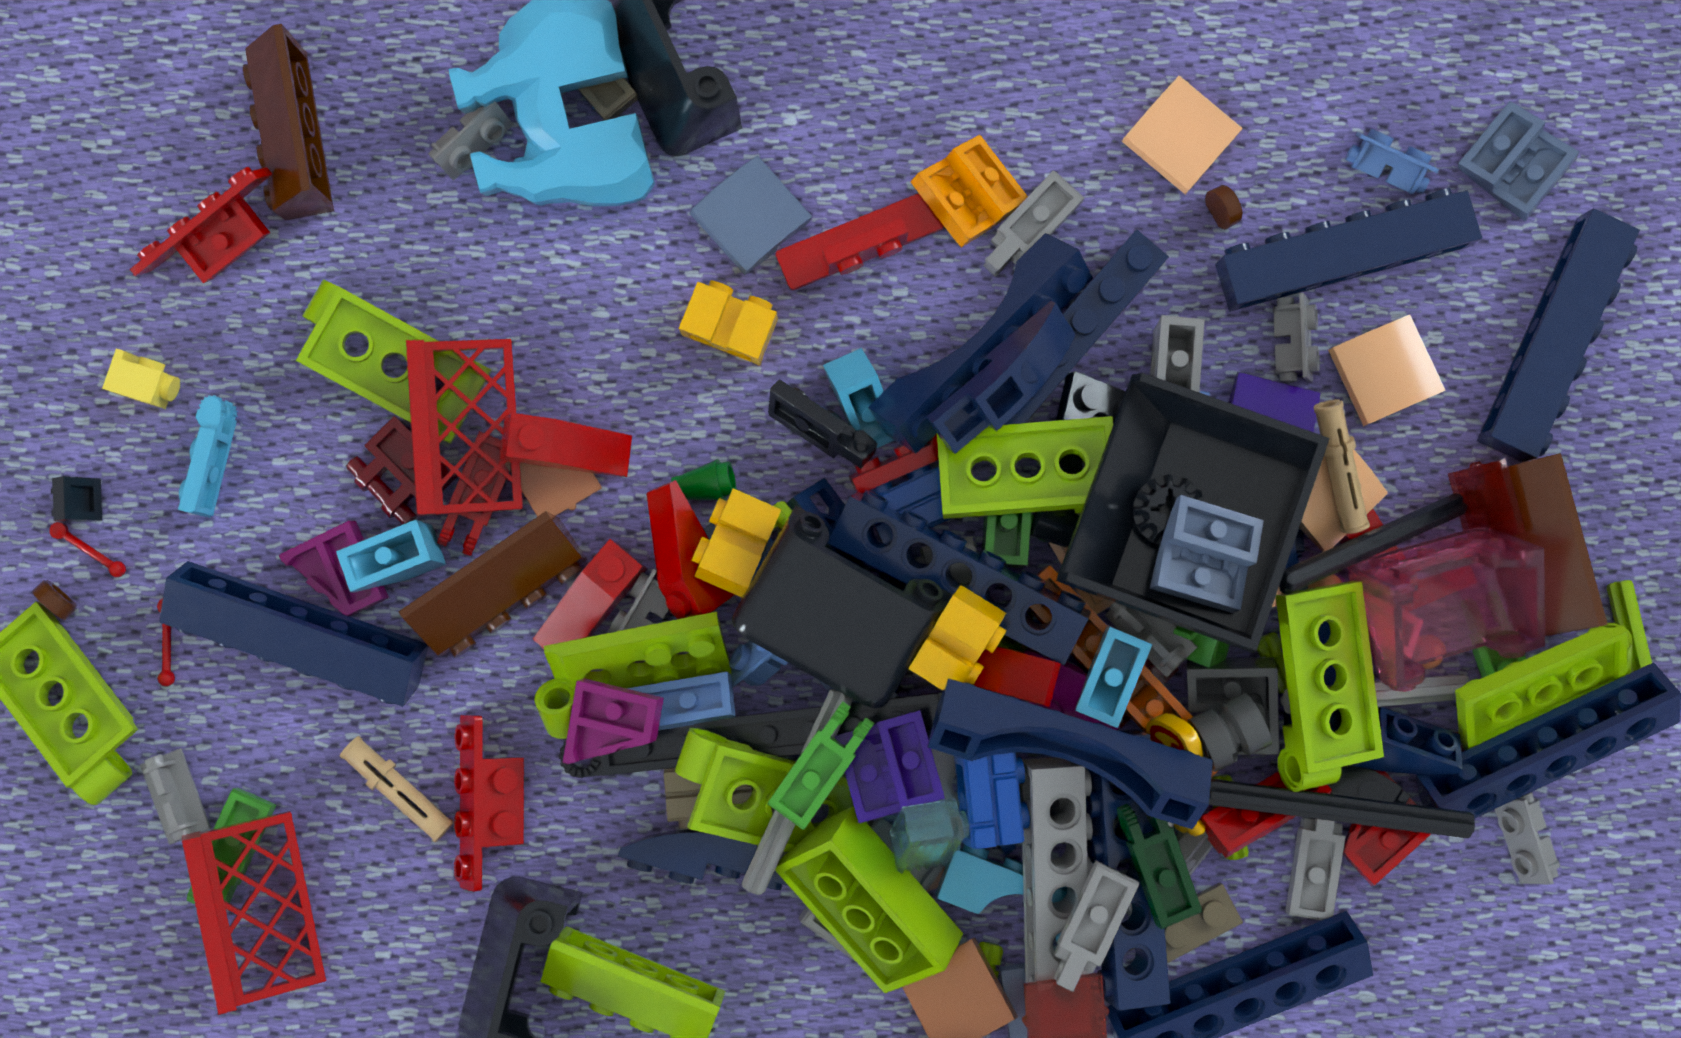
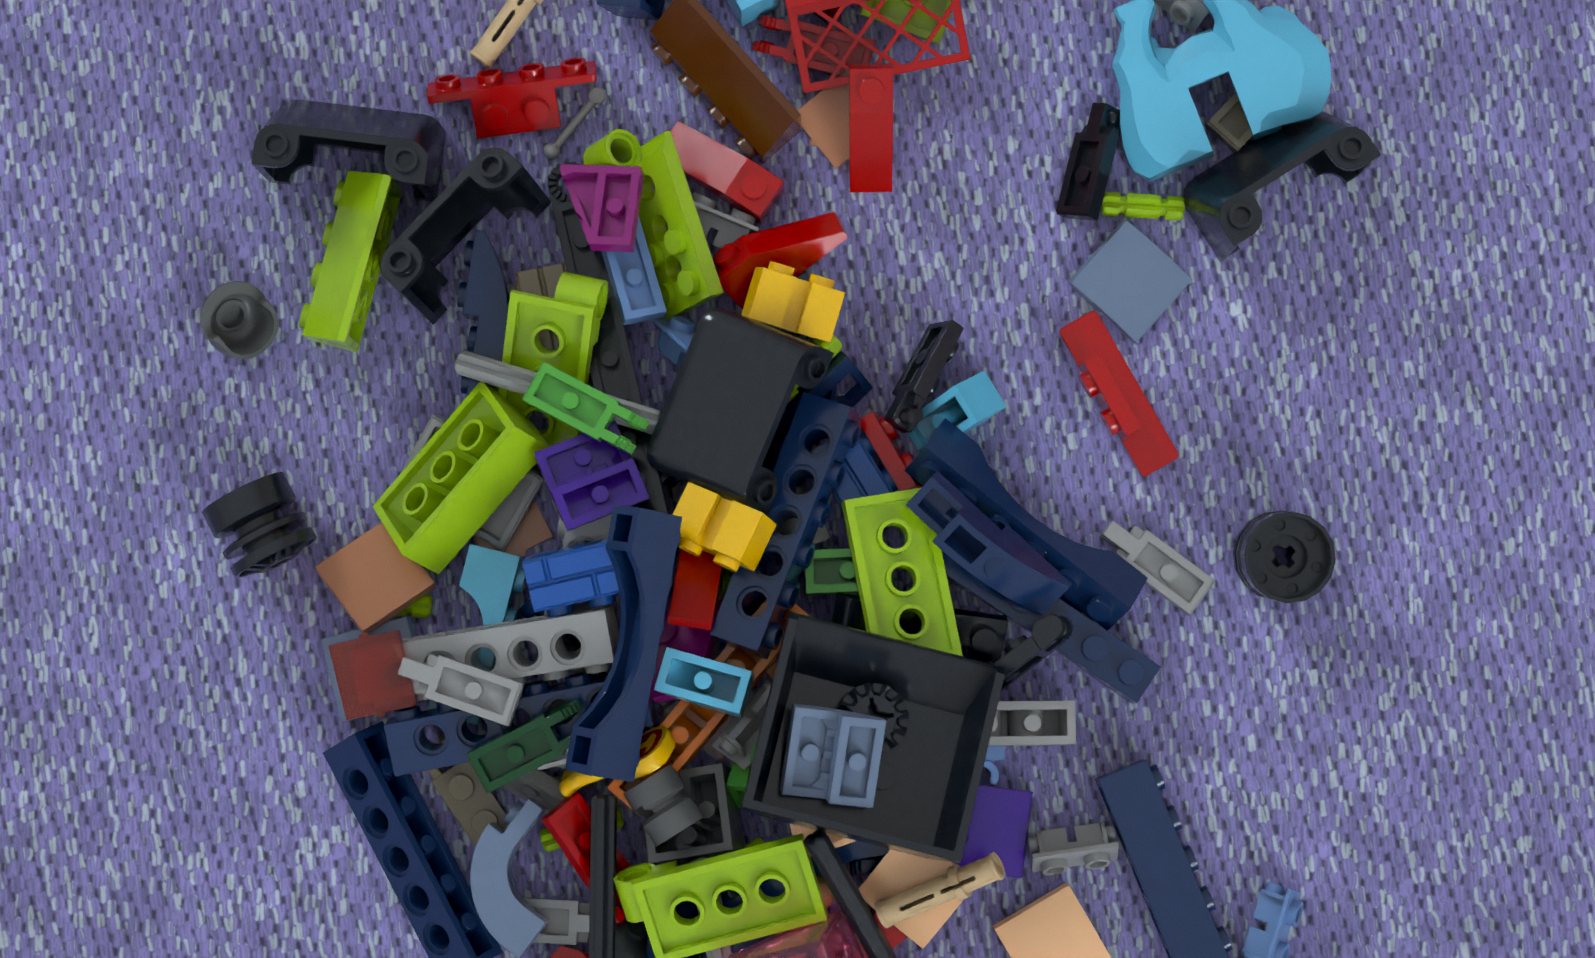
camera: 85 degrees right, 0 degrees up
green cone [671,459,737,500] -> none
yellow brick [679,280,778,366] -> none
clear light blue brick [890,798,969,874] -> none
light orange slope [910,134,1028,248] -> none
light nougat slope [1122,76,1243,195] -> none
reddish brown tile [1205,185,1243,230] -> none
none -> black windscreen [380,147,551,325]
none -> sand blue arch [470,798,550,958]
none -> light grey hinge [543,87,605,159]
none -> black hinge [986,614,1074,691]
none -> black hinge [1056,103,1120,221]
none -> lime axle [1101,191,1185,220]
none -> black wheel [1233,511,1336,603]

